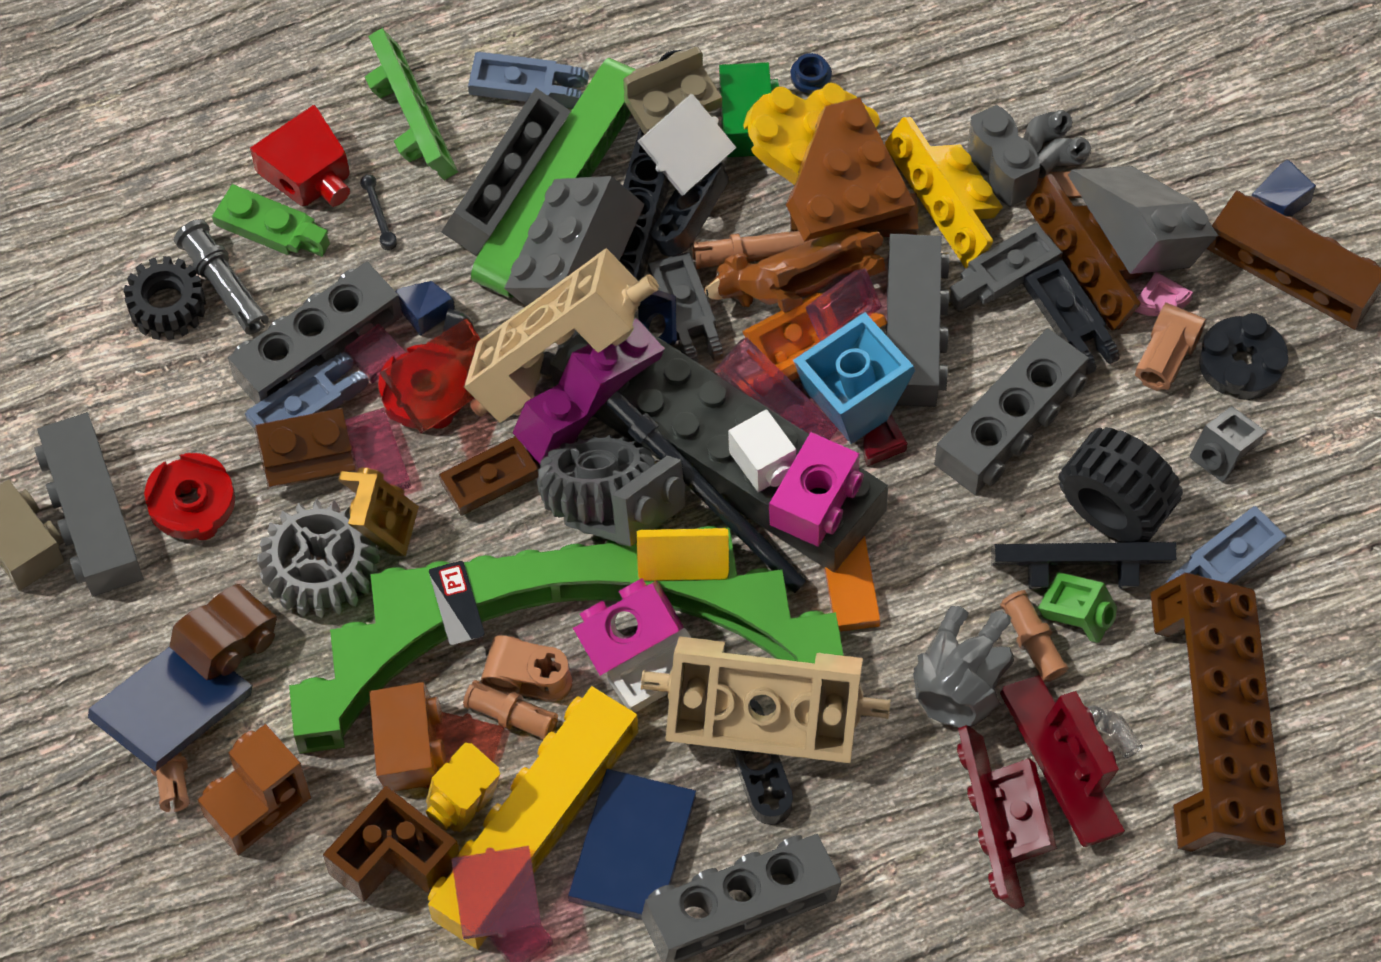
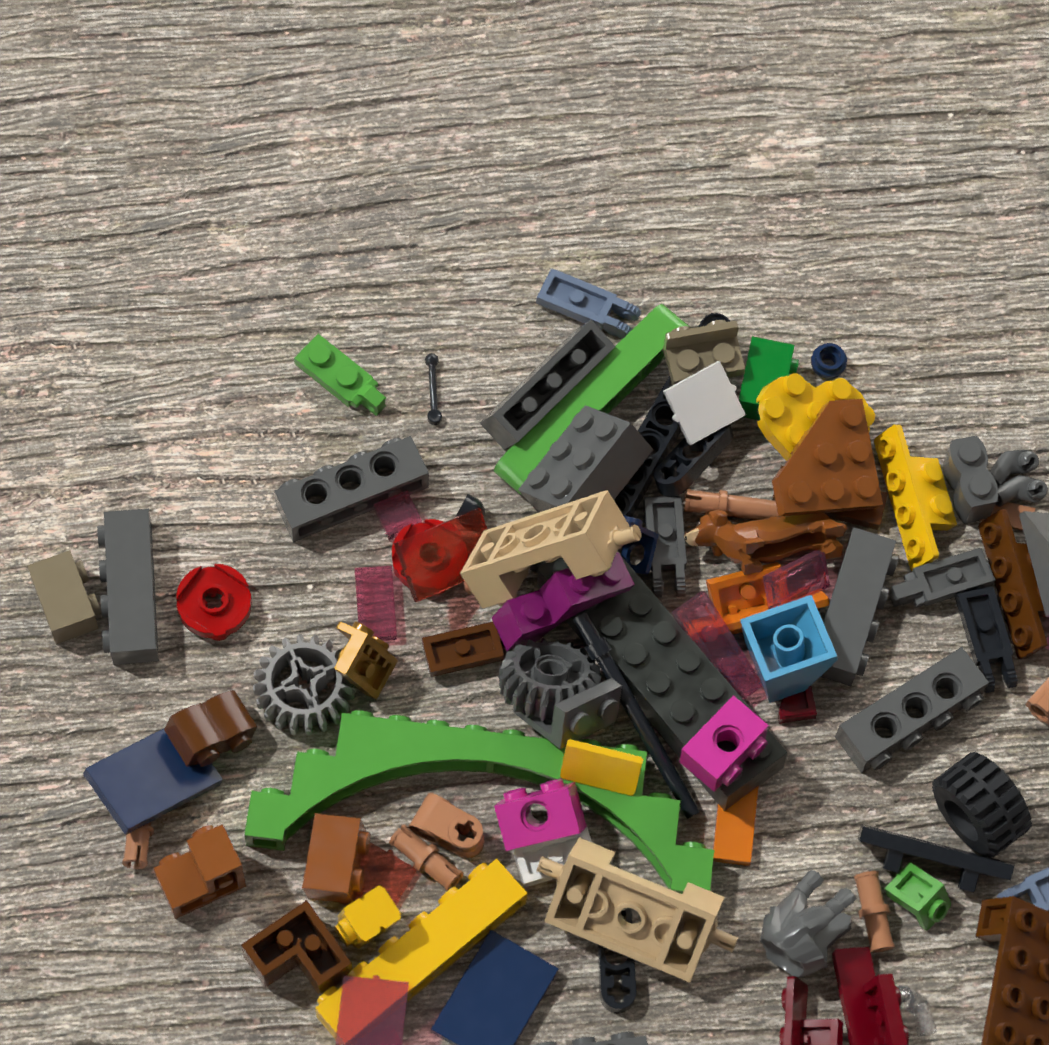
camera: 10 degrees right, 5 degrees up
black tyre [124,256,206,340] -> none
dark grey pin [174,219,269,335] -> none
sand blue hinge [245,352,369,429] -> none
red torso [250,105,350,207] -> none
reddish brown plate [254,408,356,490] -> none
bright green hinge [365,28,458,181] -> none
dark blue slope [395,281,455,335] -> none
sticker [429,561,485,645] -> none
white brick [728,409,796,492] -> none

